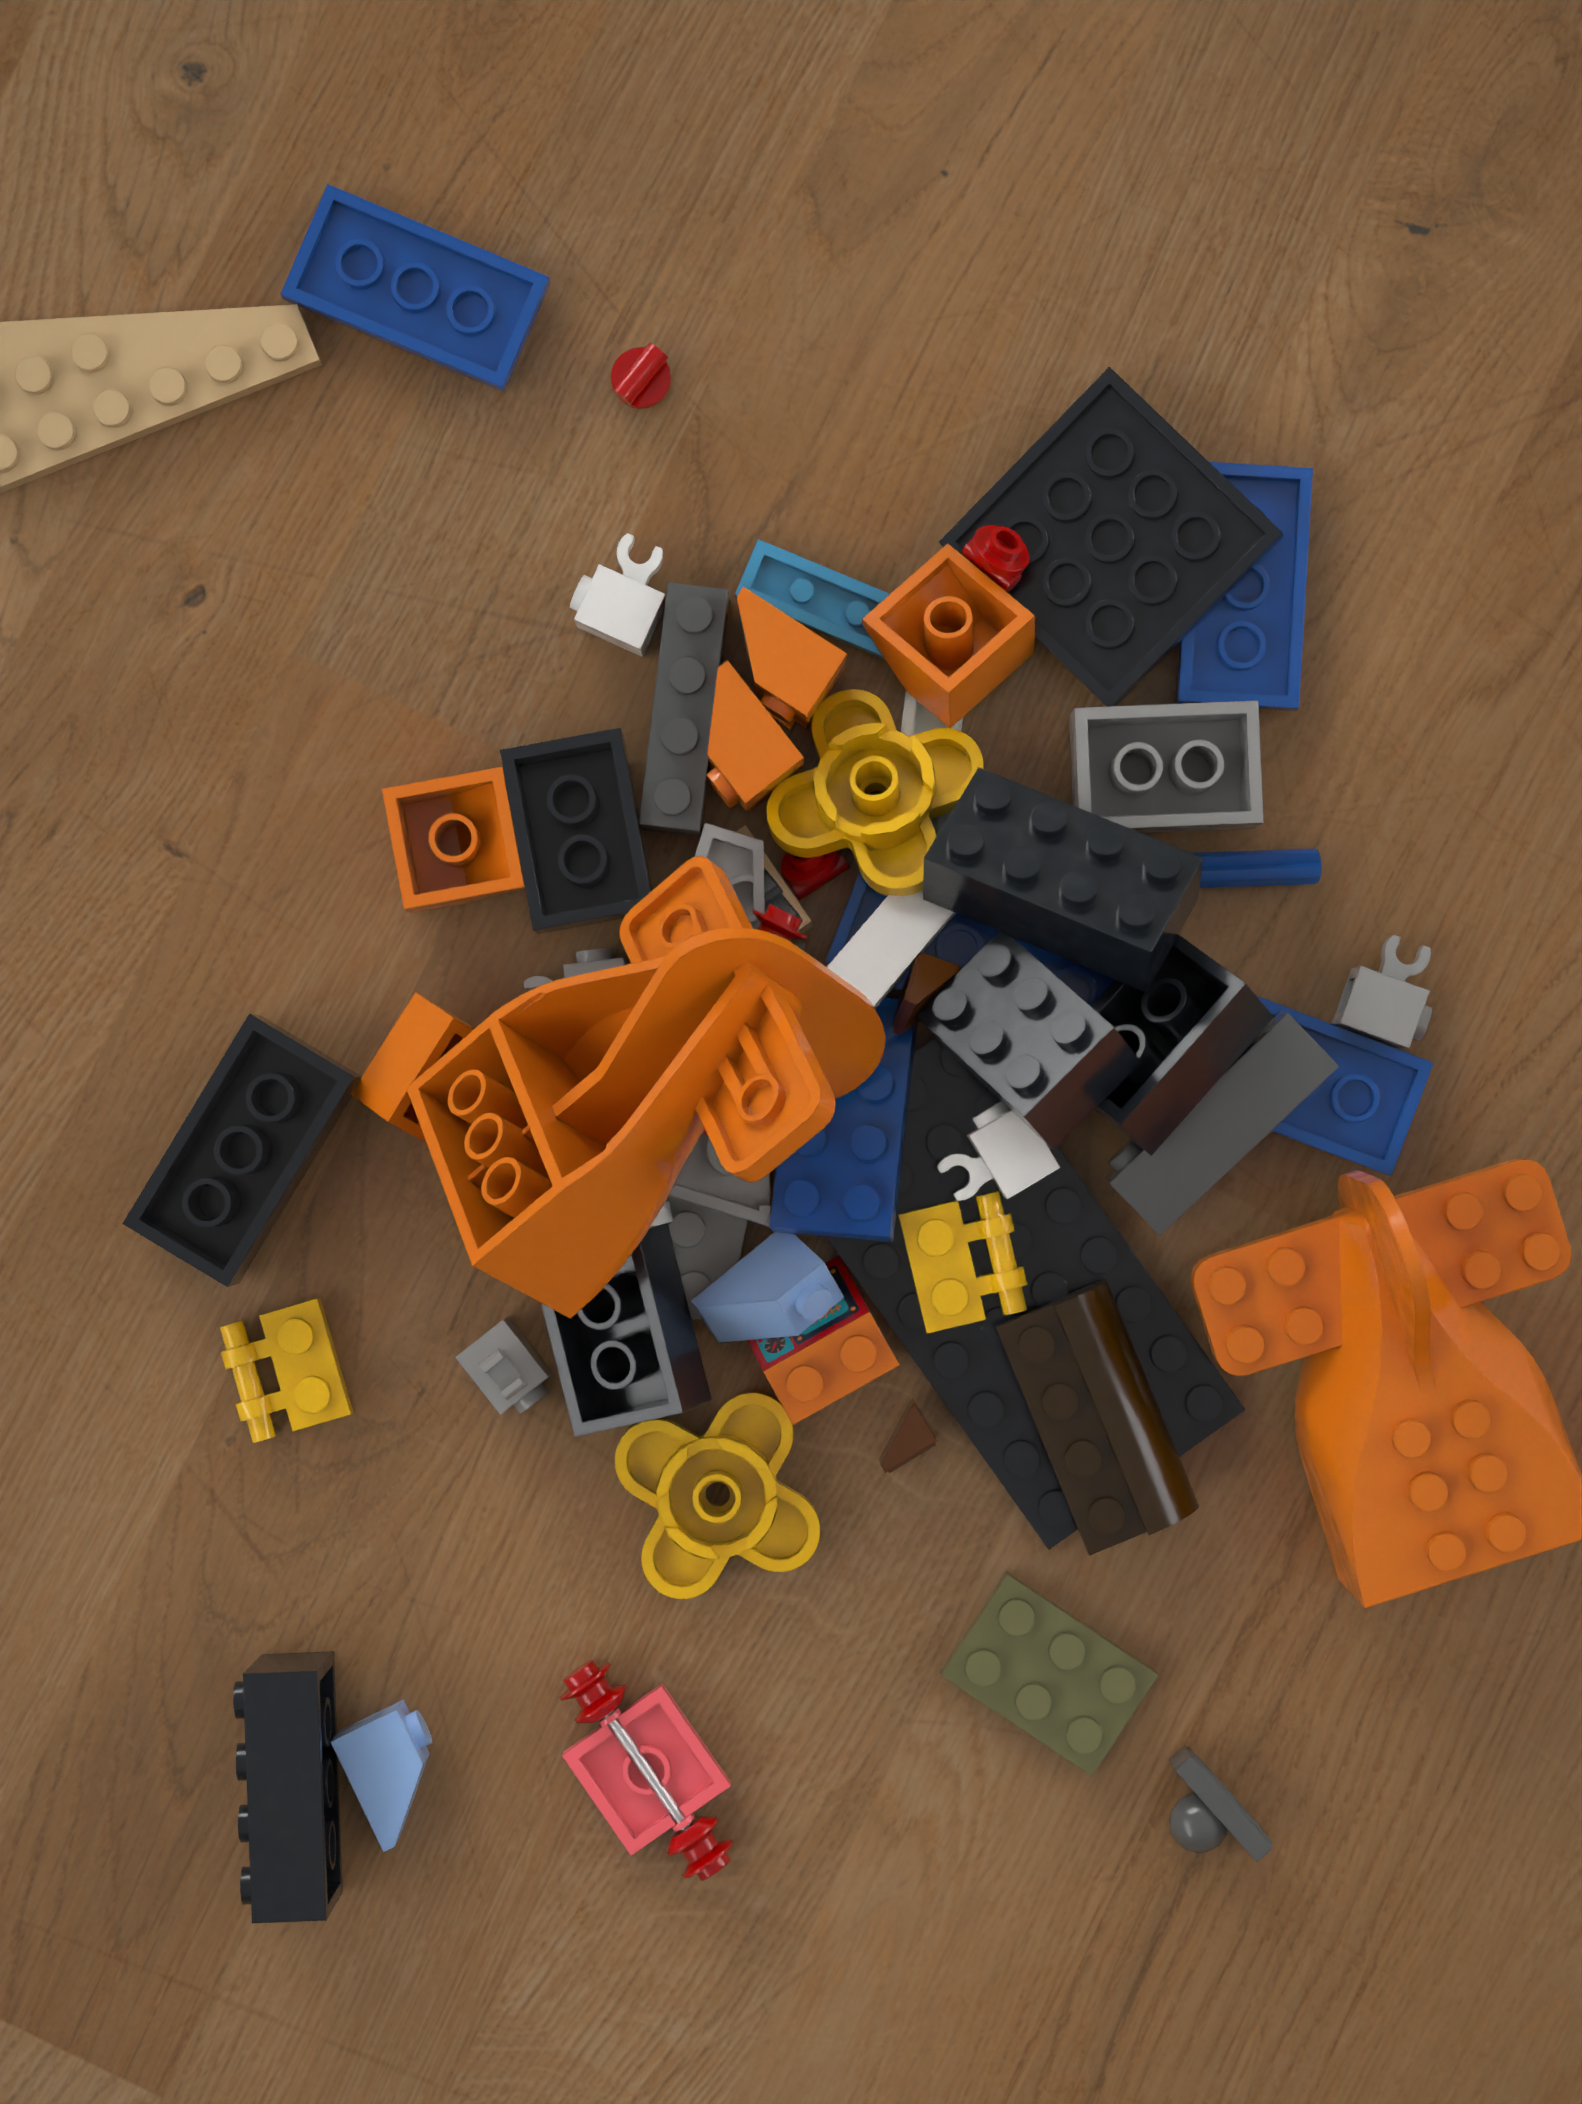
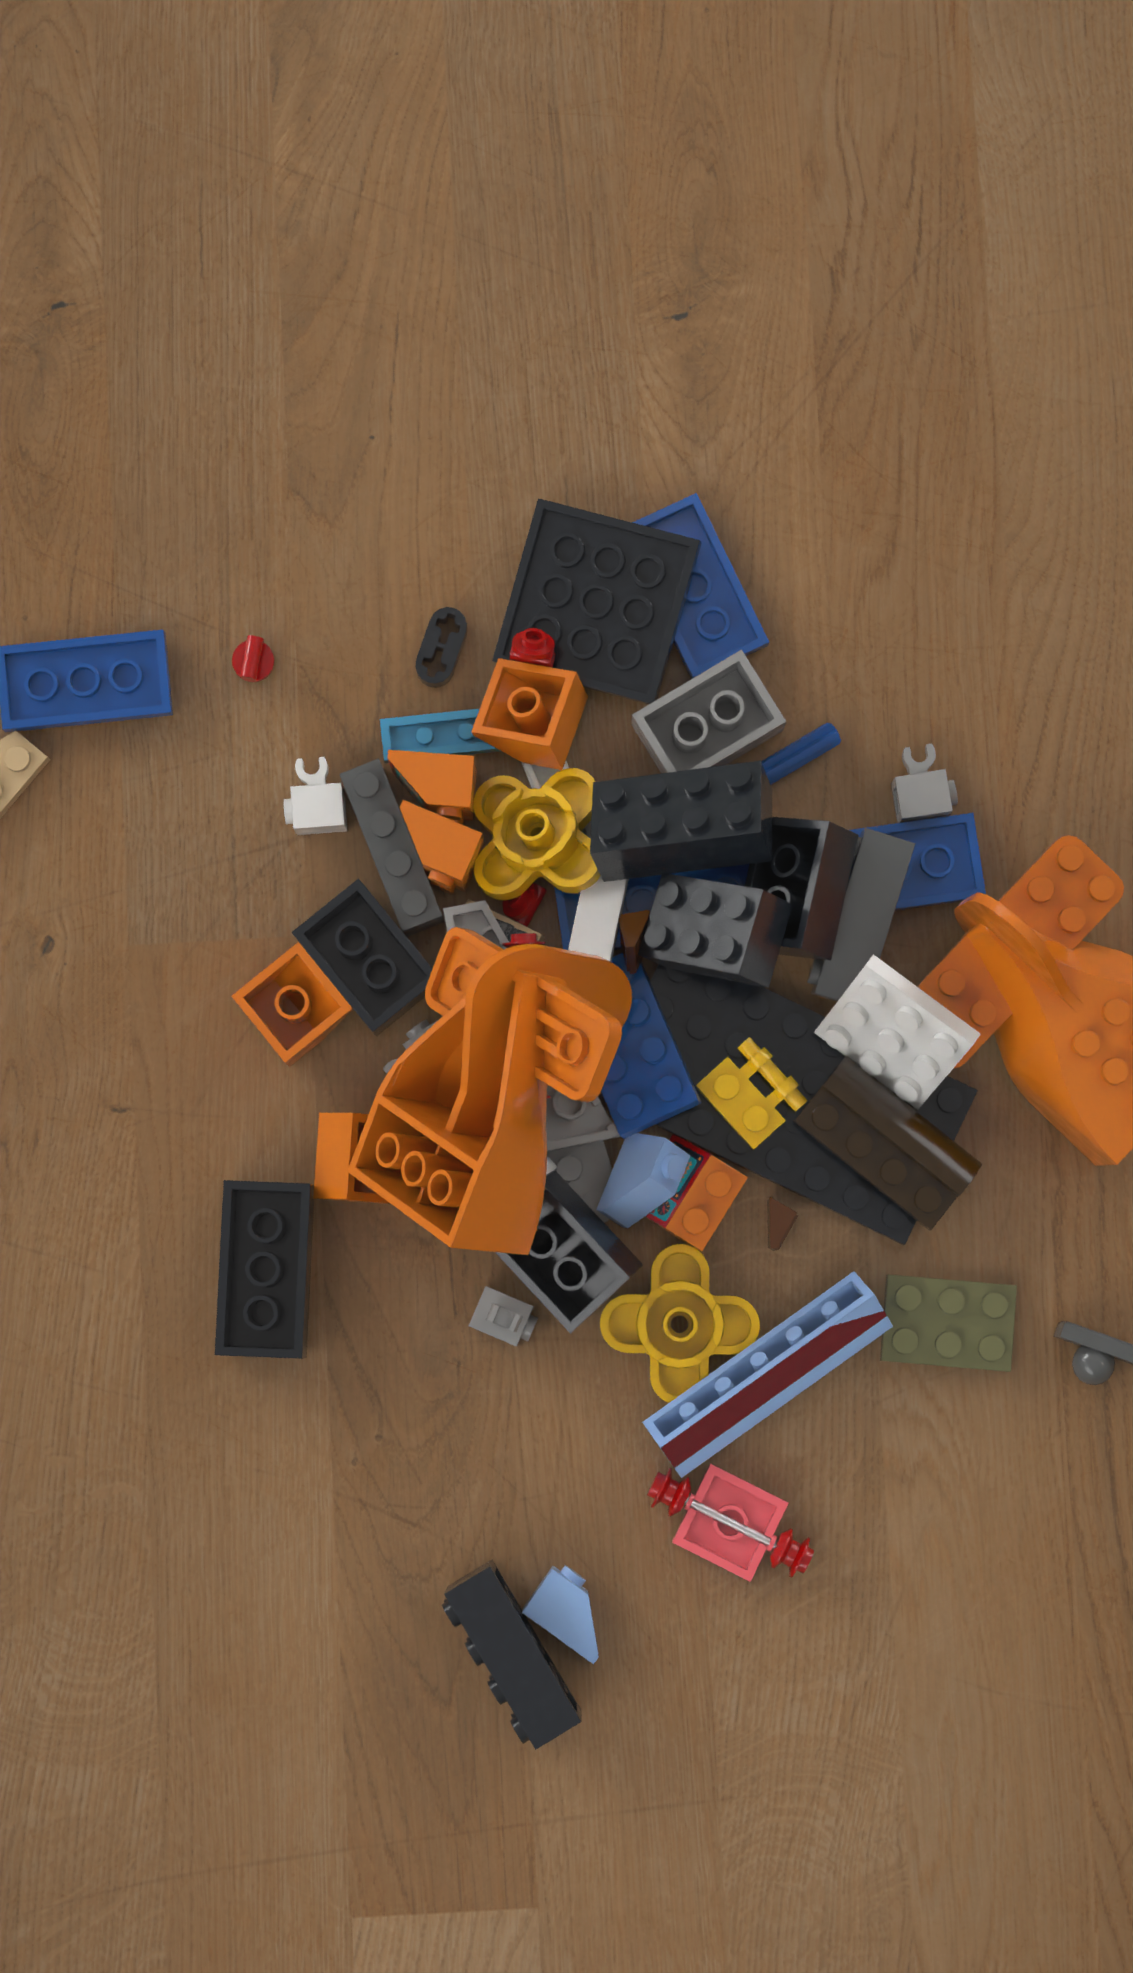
camera: 30 degrees left, 5 degrees down
yellow plate [220,1298,354,1443] -> none
white brick [937,1102,1060,1201] -> none
none -> black beam [415,607,468,688]
none -> light blue brick [642,1271,893,1478]
none -> white plate [814,954,980,1110]

